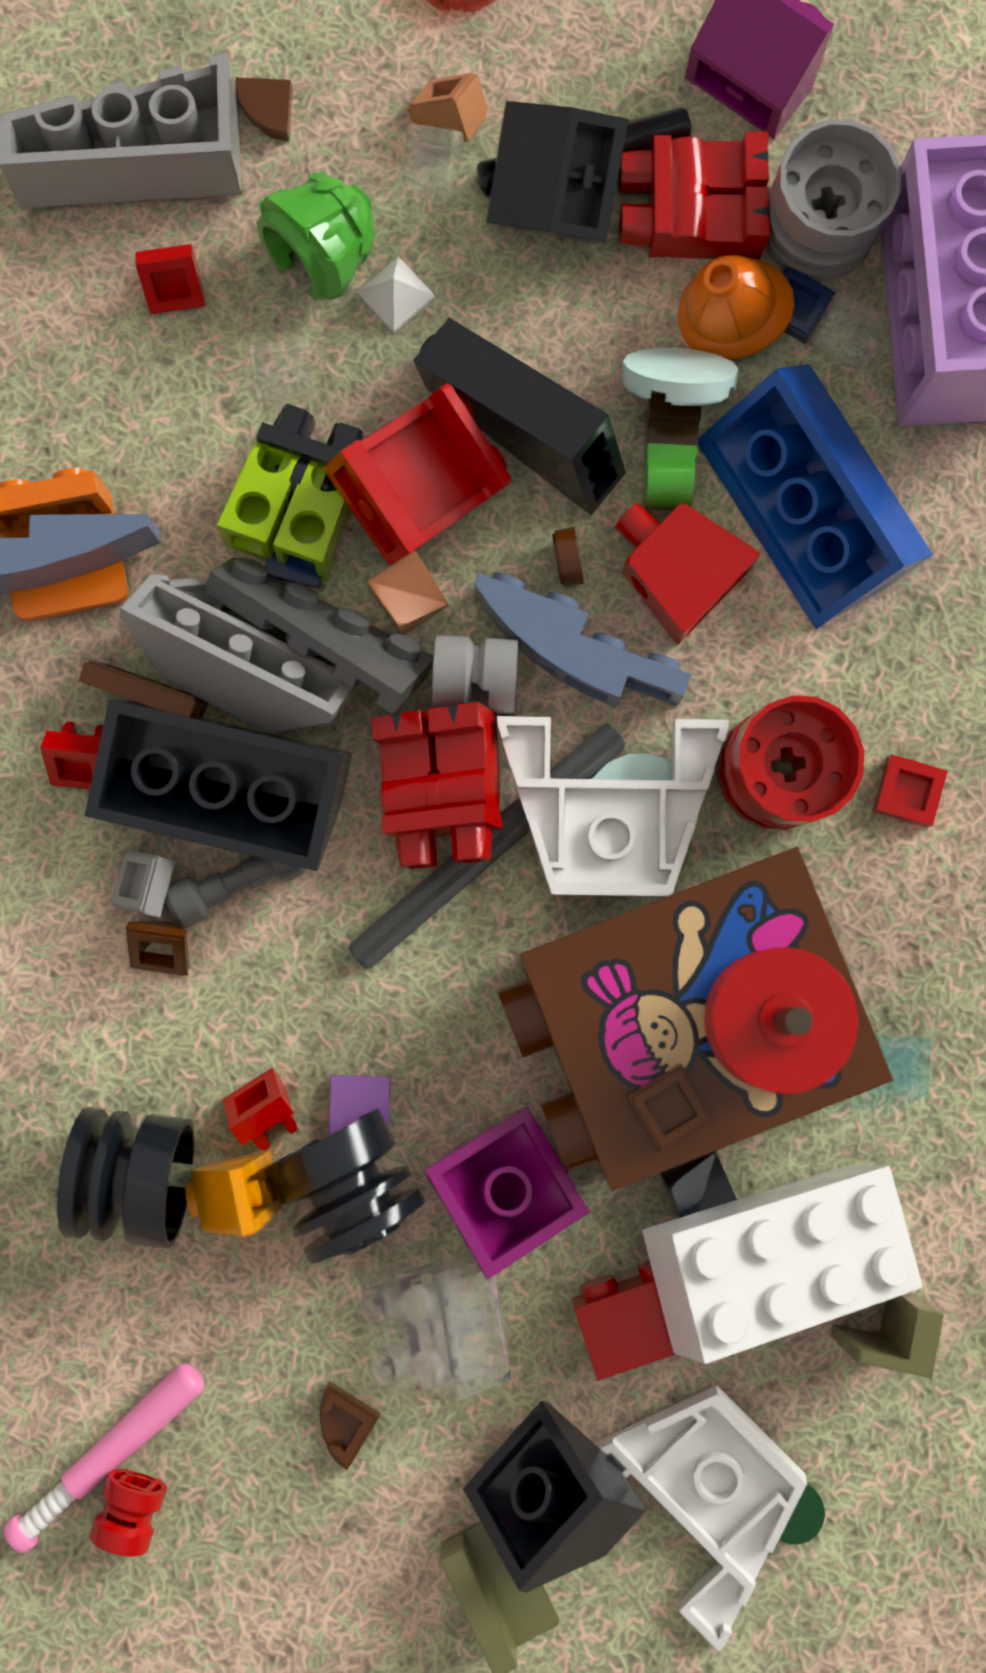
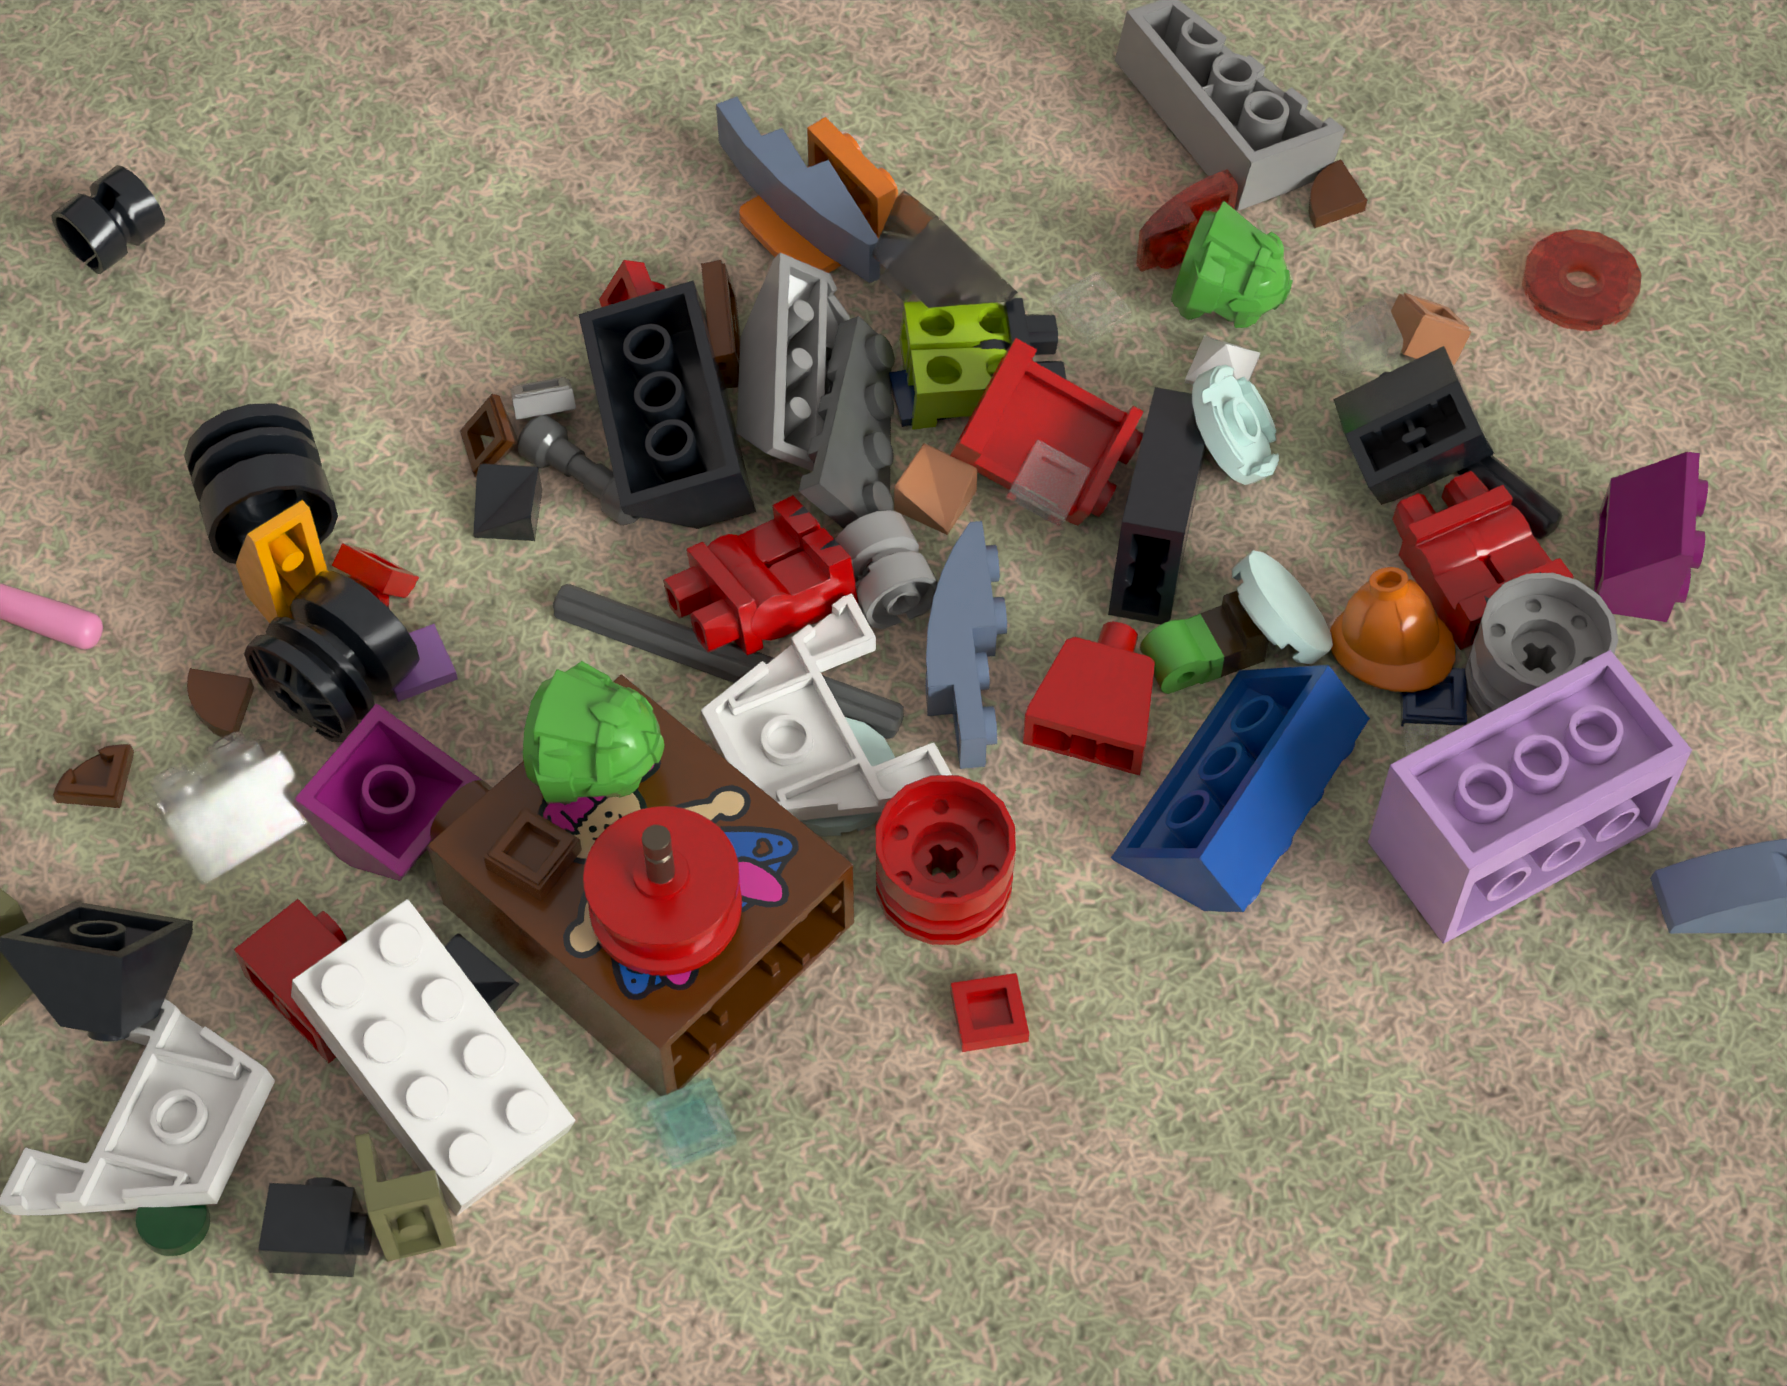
camera: 60 degrees right, 25 degrees down
red tile [135,244,205,314] -> none
reddish brown tile [552,527,585,587] -> none
none -> reddish brown tile [187,668,254,741]
none -> black brick [258,1177,373,1277]
none -> black slope [473,464,542,541]
none -> bright green helmet [523,661,665,805]
none -> clear smoke slope [872,190,1018,308]
none -> clear tile [1005,439,1091,527]
none -> clear red slope [1136,169,1238,272]
none -> light aqua tile [1192,365,1279,485]

